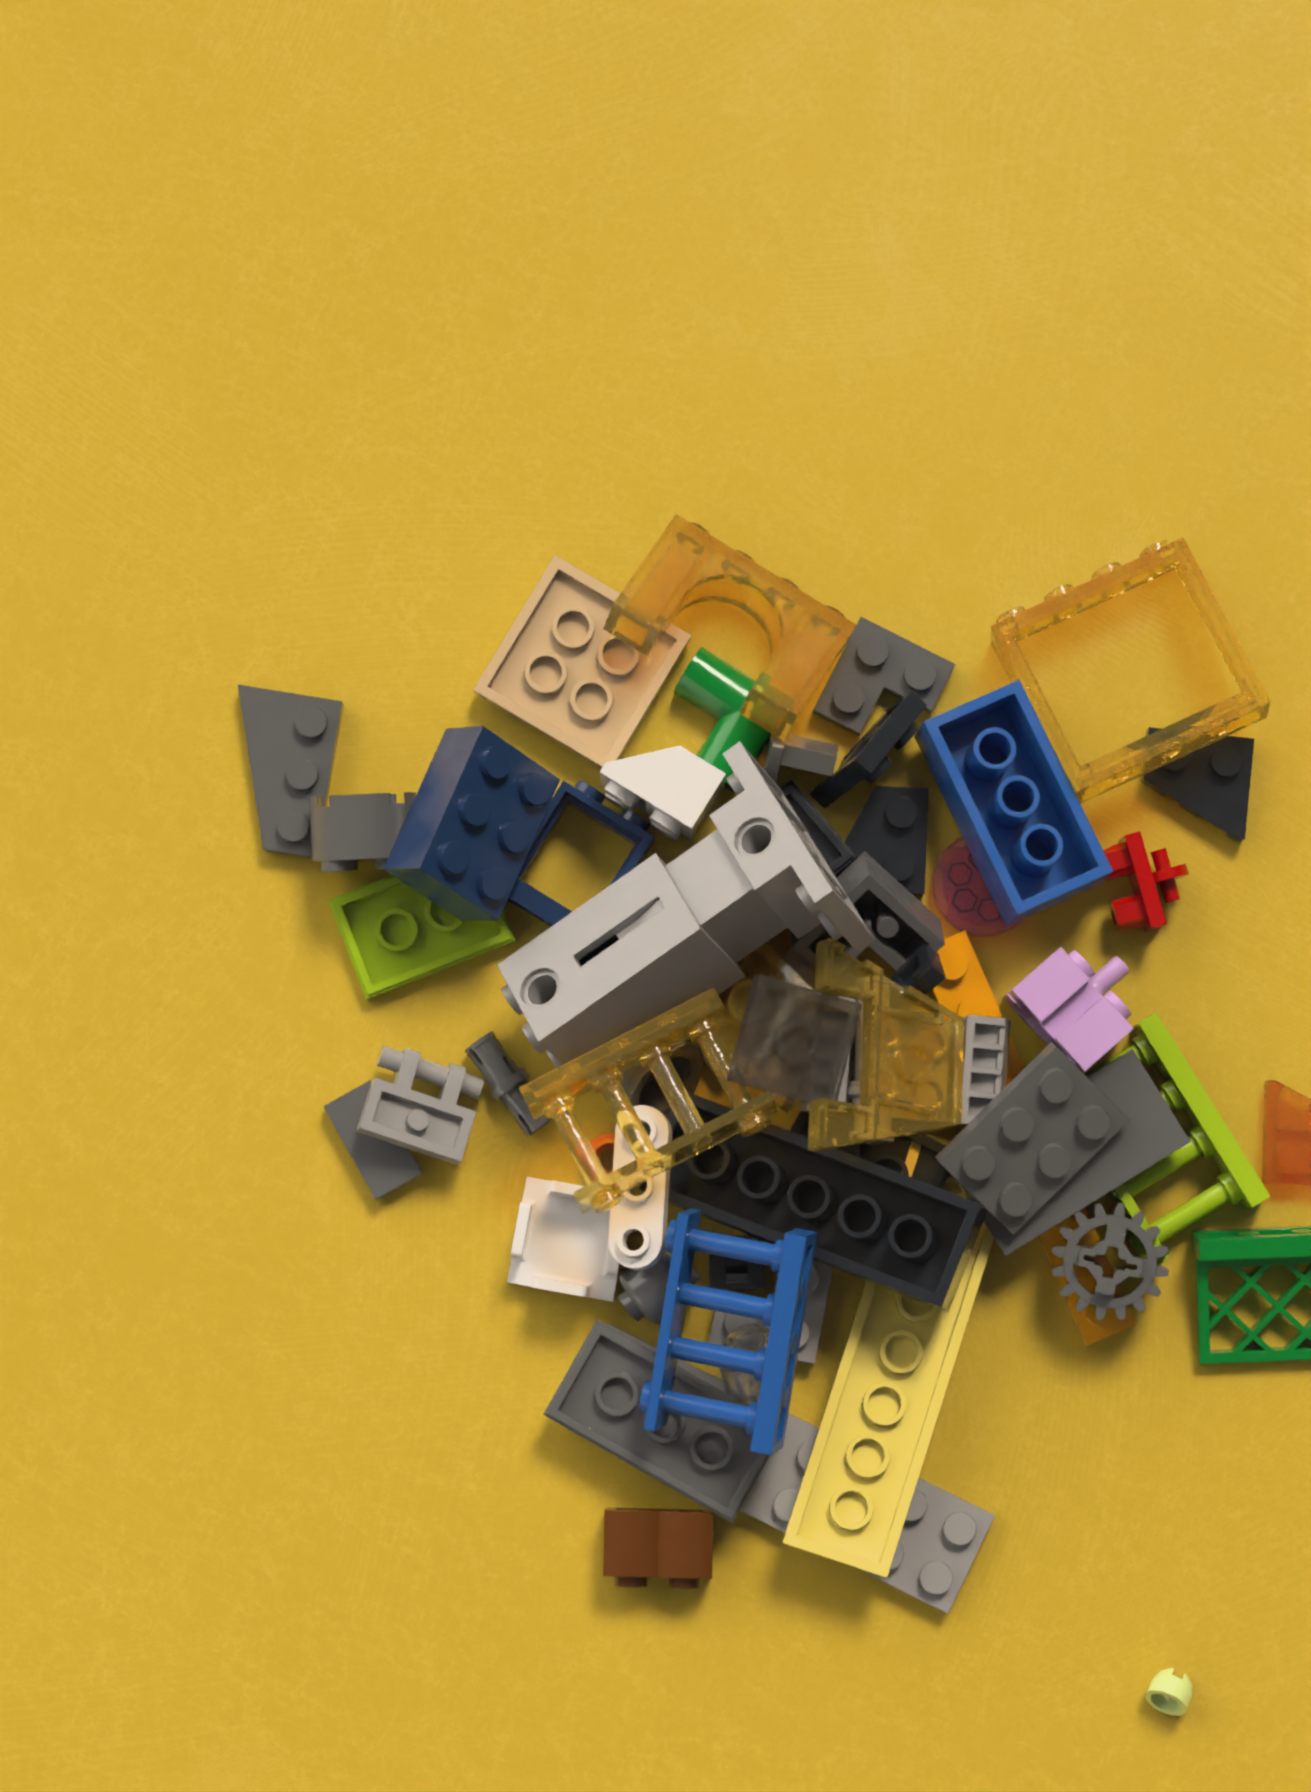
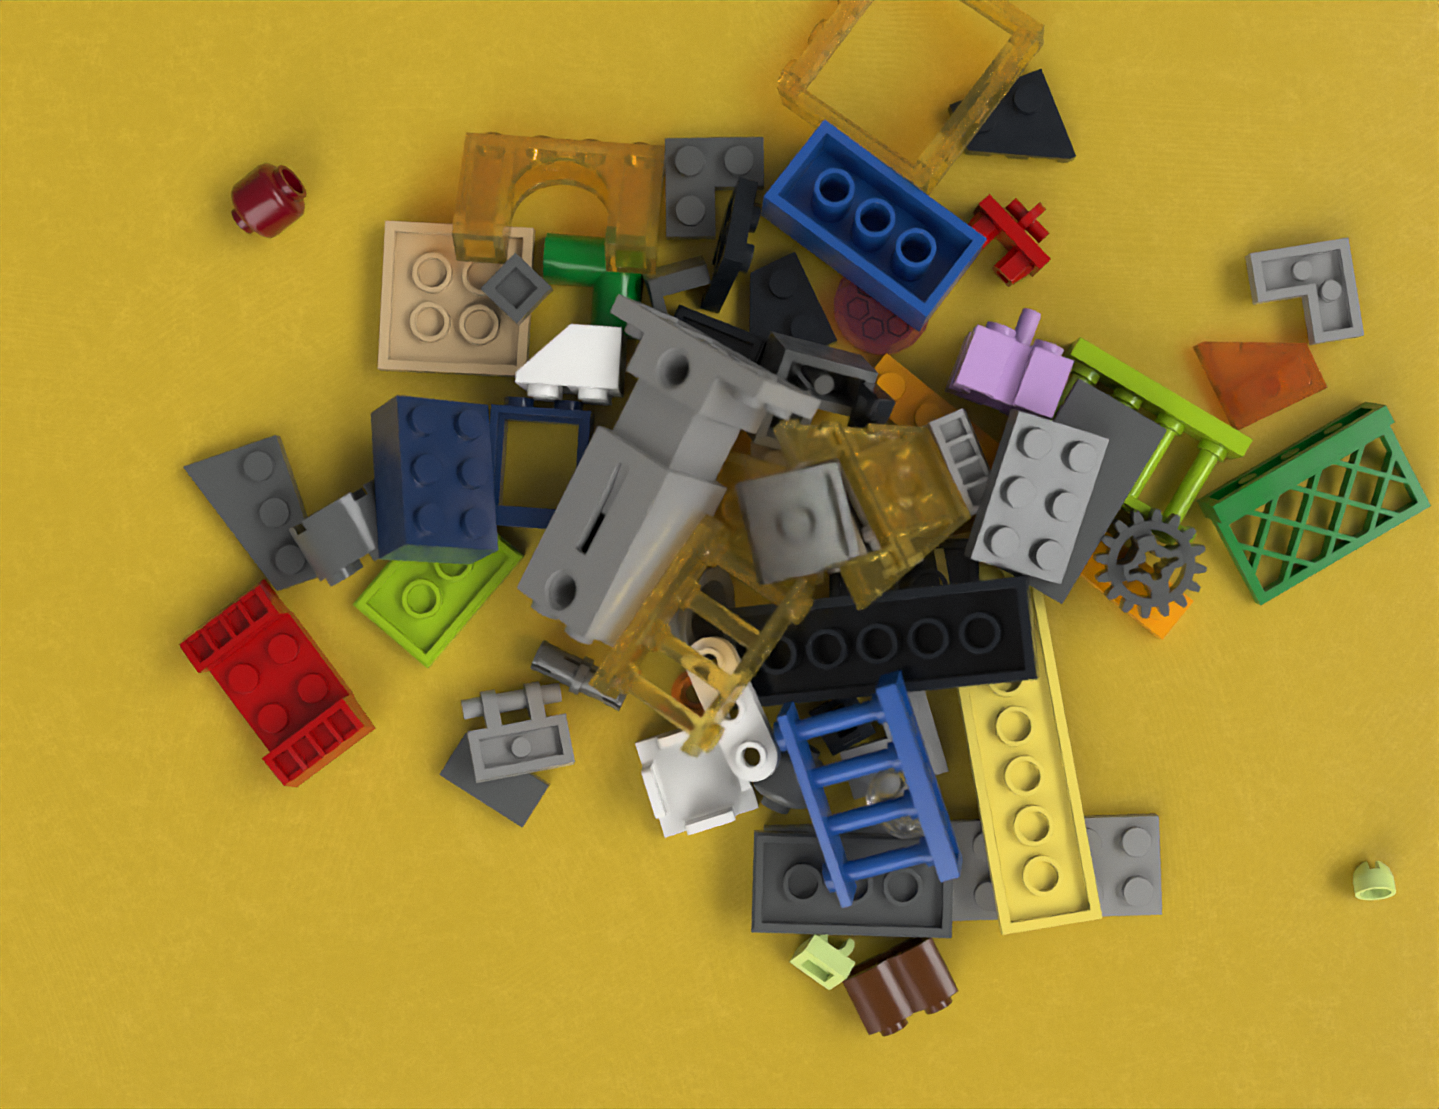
camera: 30 degrees left, 5 degrees up
none -> red plate [179,579,376,788]
none -> dark red head [231,163,307,238]
none -> dark grey plate [481,253,553,326]
none -> yellowish green tile [789,934,855,990]

